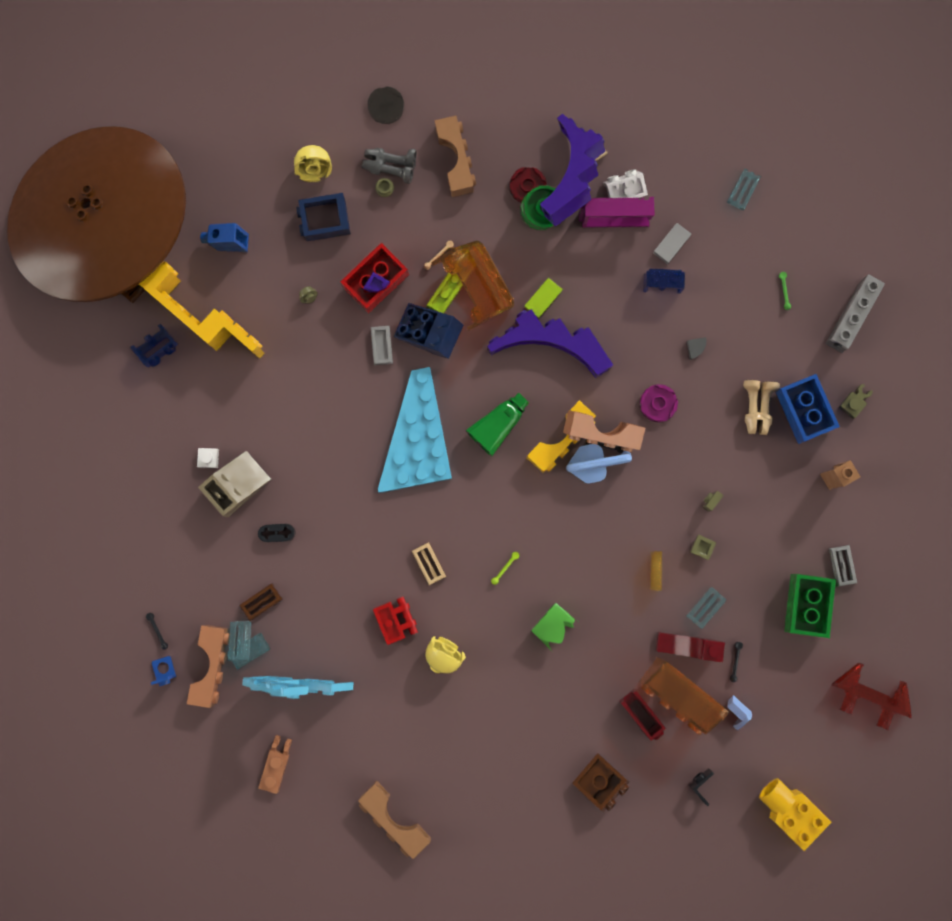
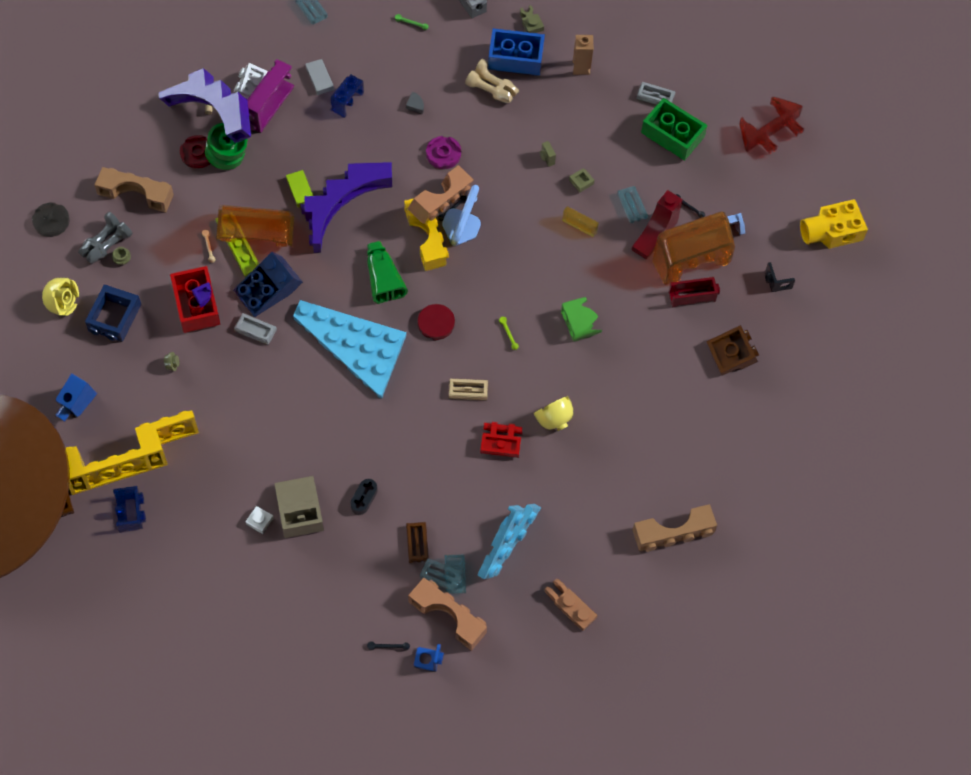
camera: 65 degrees left, 20 degrees down
none -> dark red tile [418,304,455,340]

